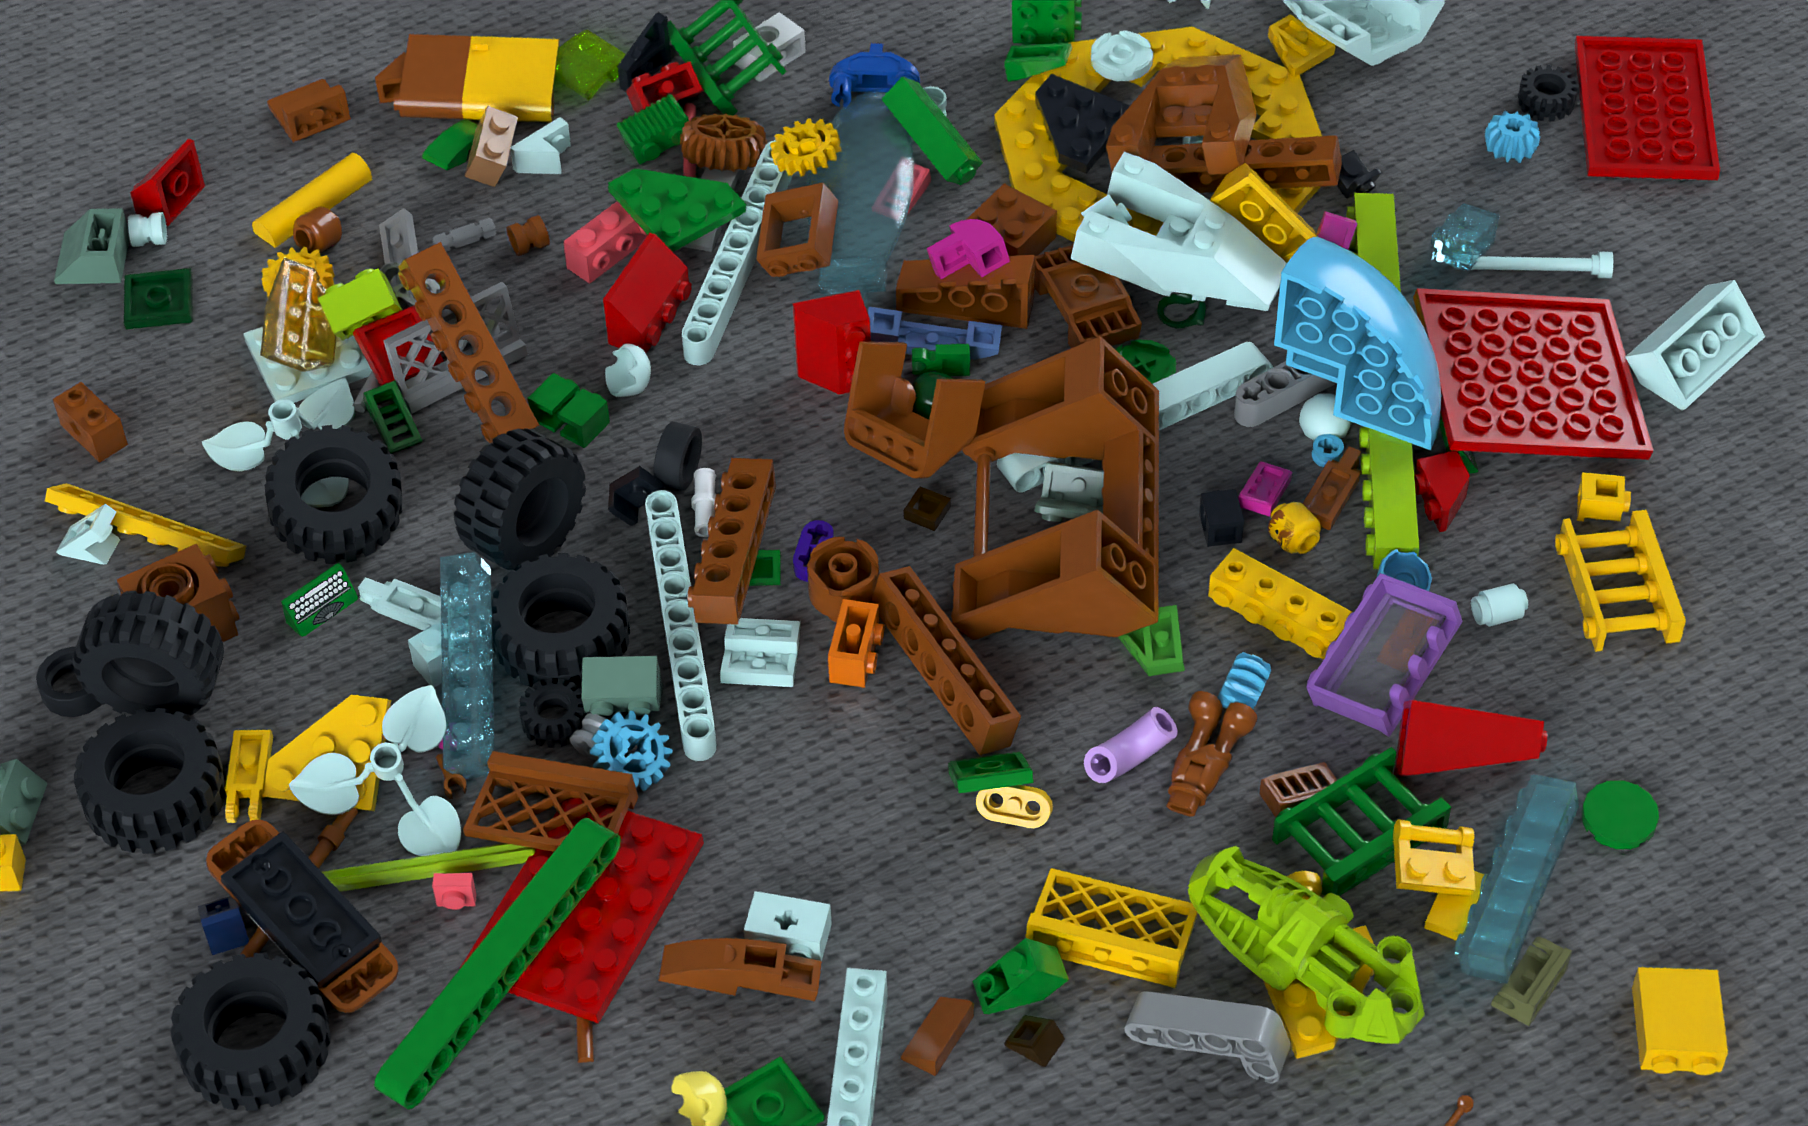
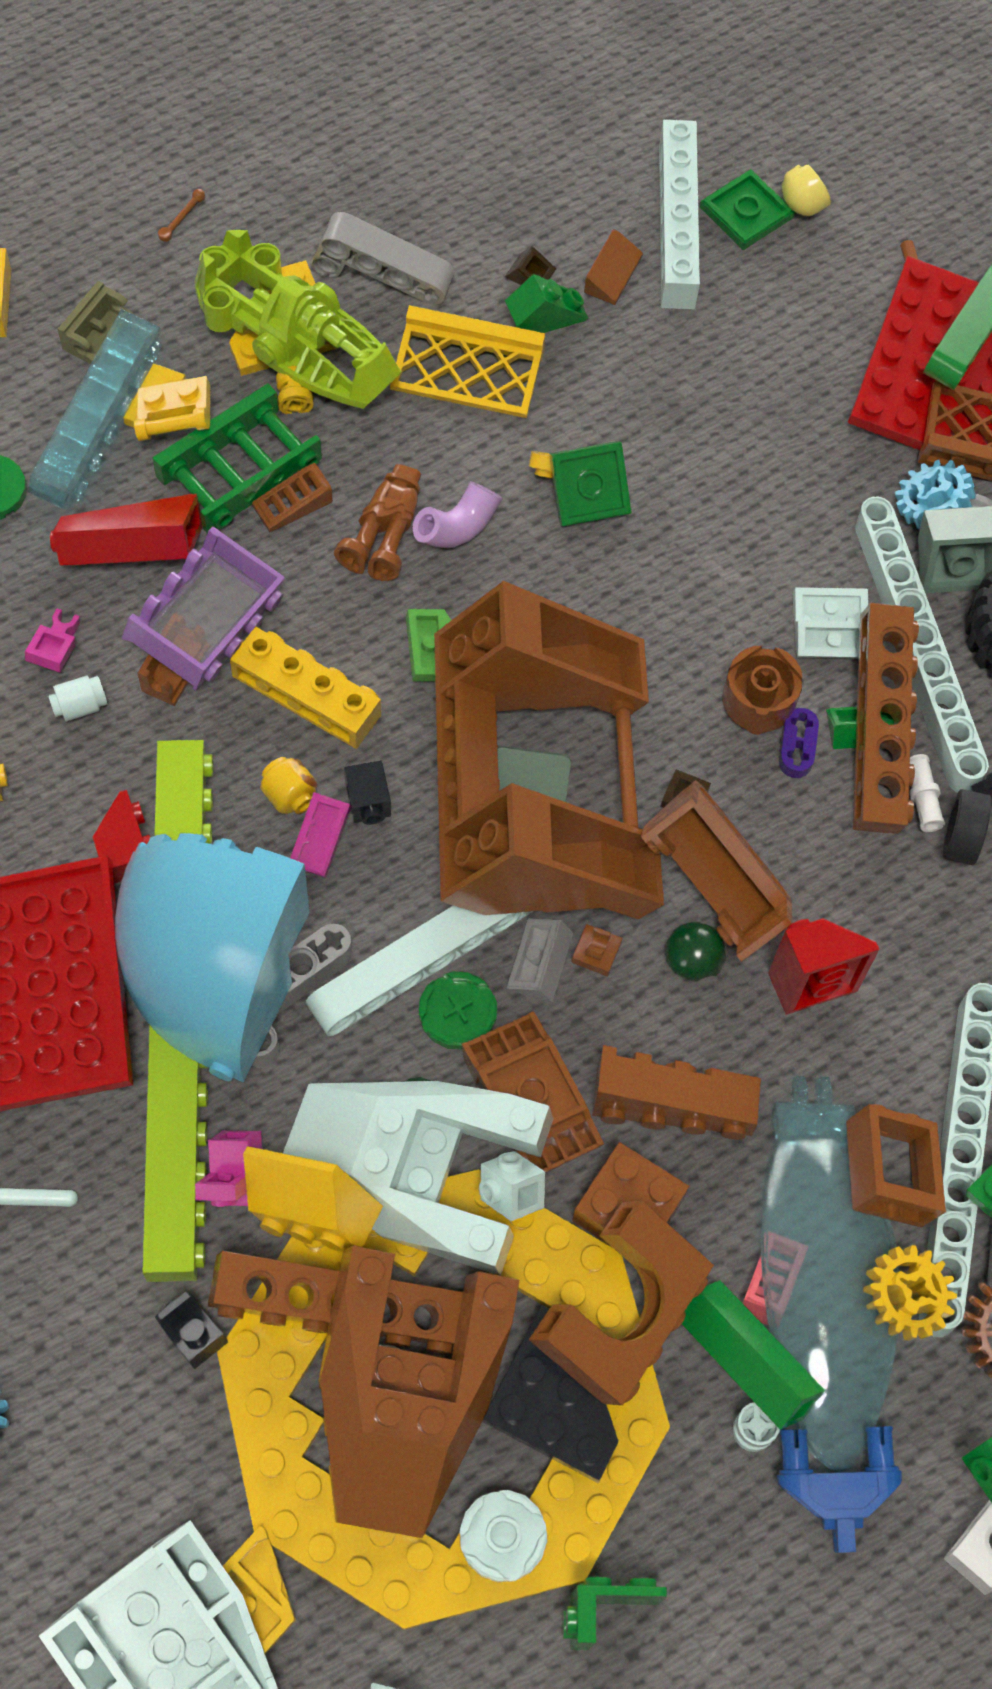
camera: 170 degrees right, 15 degrees up
dark orange slope [658,938,822,1001] -> none
light aqua brick [744,891,832,961] -> none
orange brick [828,599,885,688] -> none
medium blue slope [868,307,1002,360] -> none
dark orange brick [871,566,1021,755] -> none
green plate [912,344,970,376] -> none
dark pink brick [927,219,1010,279] -> none
green slope [1004,43,1072,82] -> none
medium azure gear [1217,652,1271,709] -> none
dark orange hinge [1302,446,1361,530] -> none
medium azure hair [1377,549,1432,591] -> none
clear light blue brick [1431,203,1499,272] -> none
none -> dark pink plate [25,608,80,673]
none -> dark orange arch [529,1200,714,1406]

